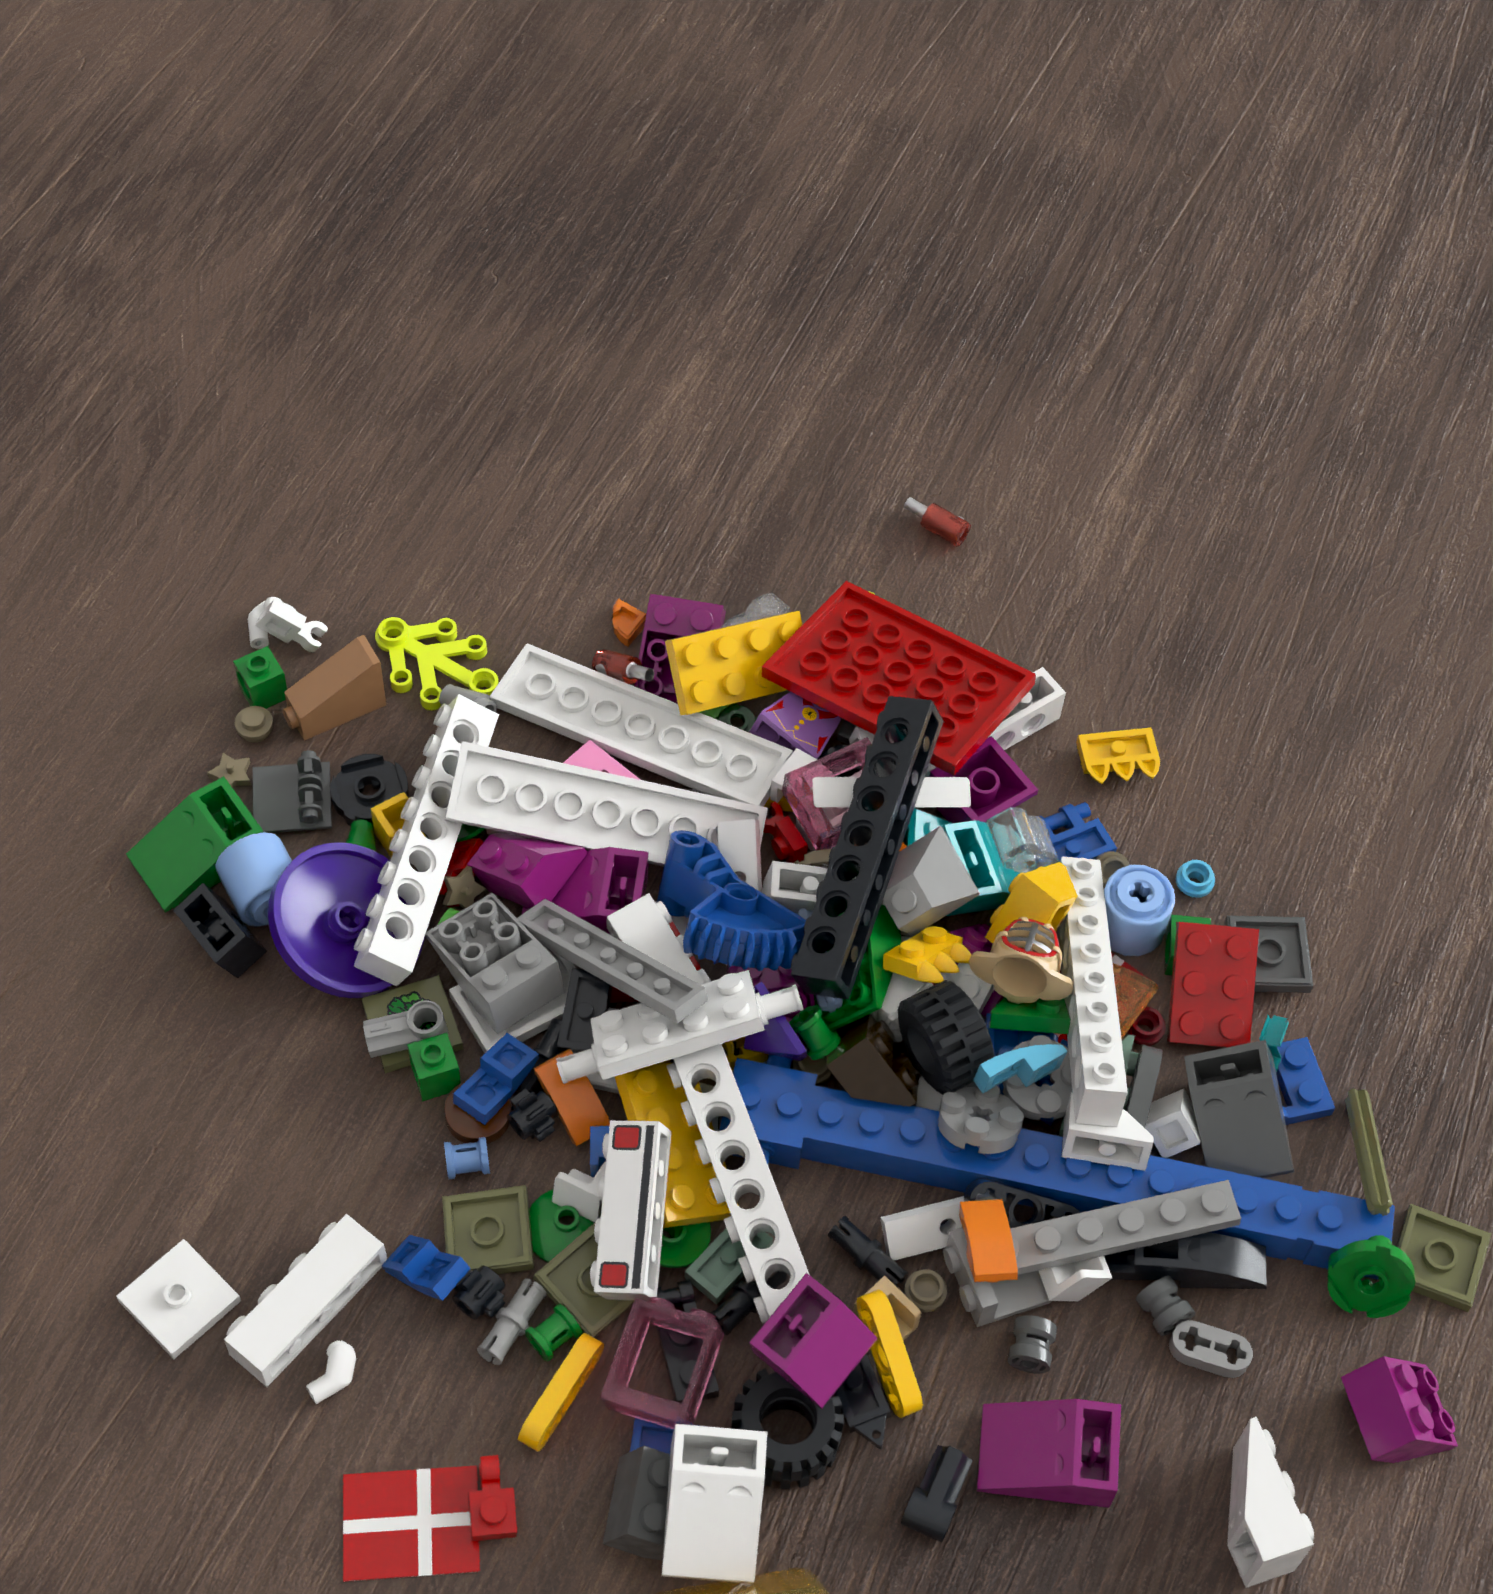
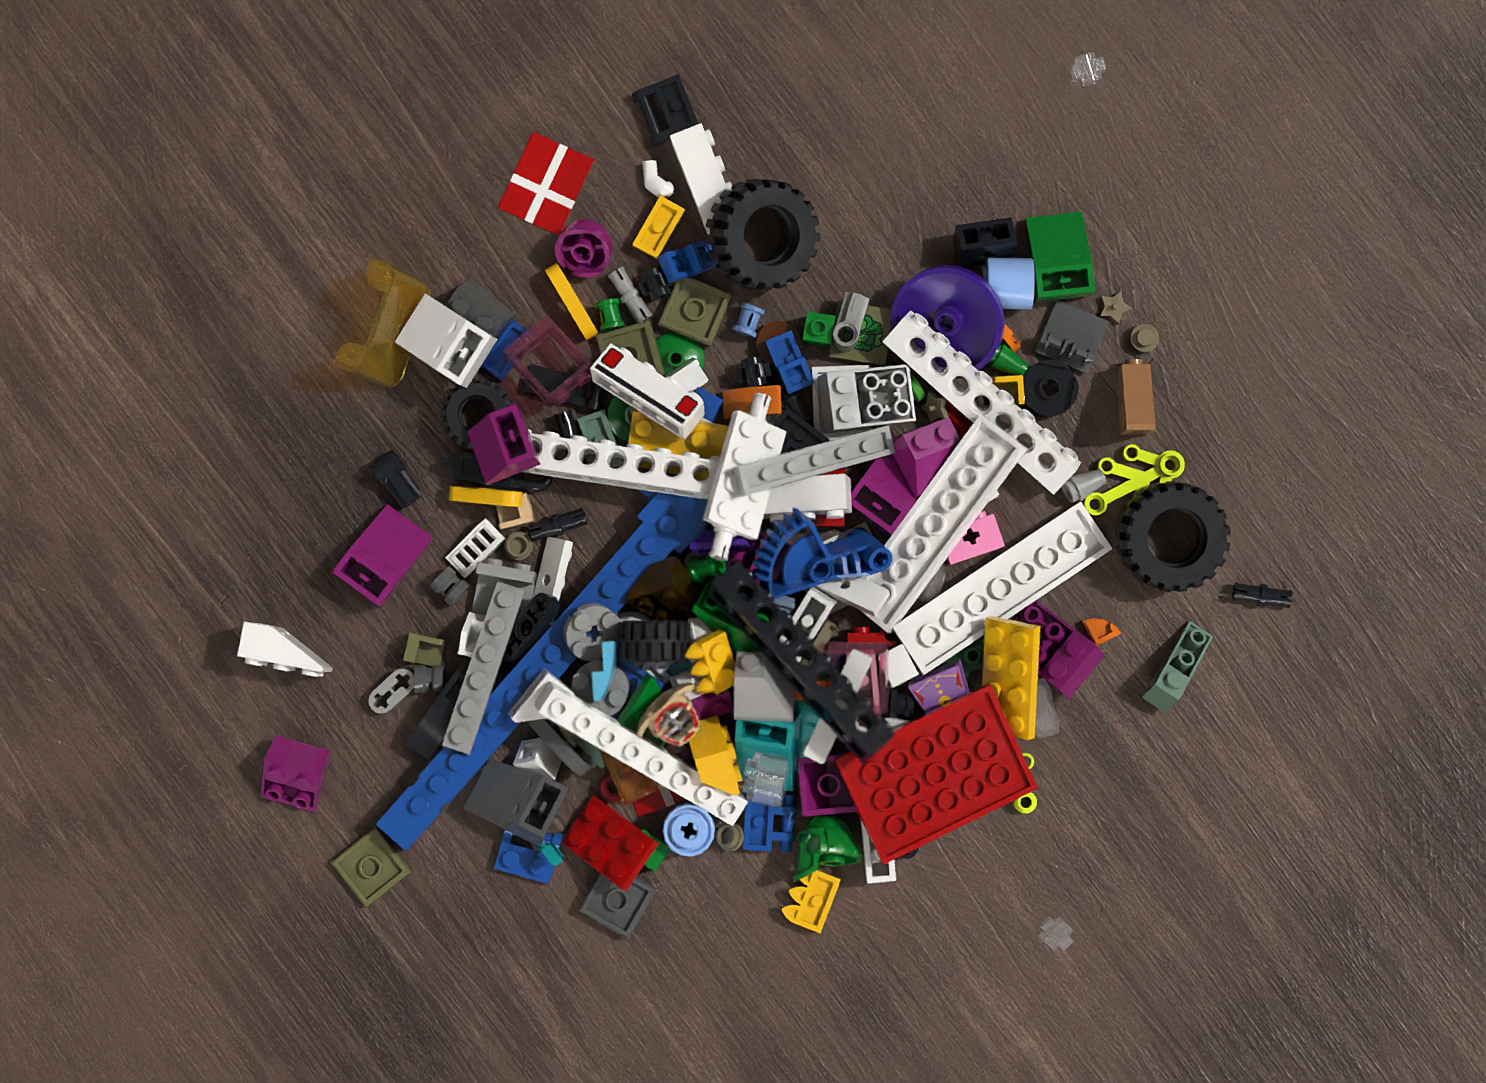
camera: 125 degrees right, 30 degrees up
white plate [116,1239,241,1359] -> none
green brick [233,646,287,709] -> none
white arm [248,597,283,649] -> none
white plate [255,599,328,653] -> none
red plate [468,1455,517,1541] -> none
clear red piece [592,649,654,684] -> none
clear red piece [904,497,971,547] -> none
orange slope [959,1199,1018,1283] -> none
medium azure plate [1176,860,1215,898] -> none
green plate [1327,1235,1415,1318] -> none
olive axle [1345,1088,1393,1216] -> none
none -> olive panel [403,632,446,667]
none -> white slope [446,518,506,578]
none -> magenta cylinder [555,219,613,278]
none -> black plate [632,74,698,147]
none -> yellow plate [632,195,685,260]
none -> black tyre [705,179,820,290]
none -> green head [792,814,864,882]
none -> clear gear [1039,916,1074,951]
none -> black tyre [1115,481,1231,592]
none -> sand green slope [1142,621,1213,713]
none -> black pin [1232,582,1293,608]

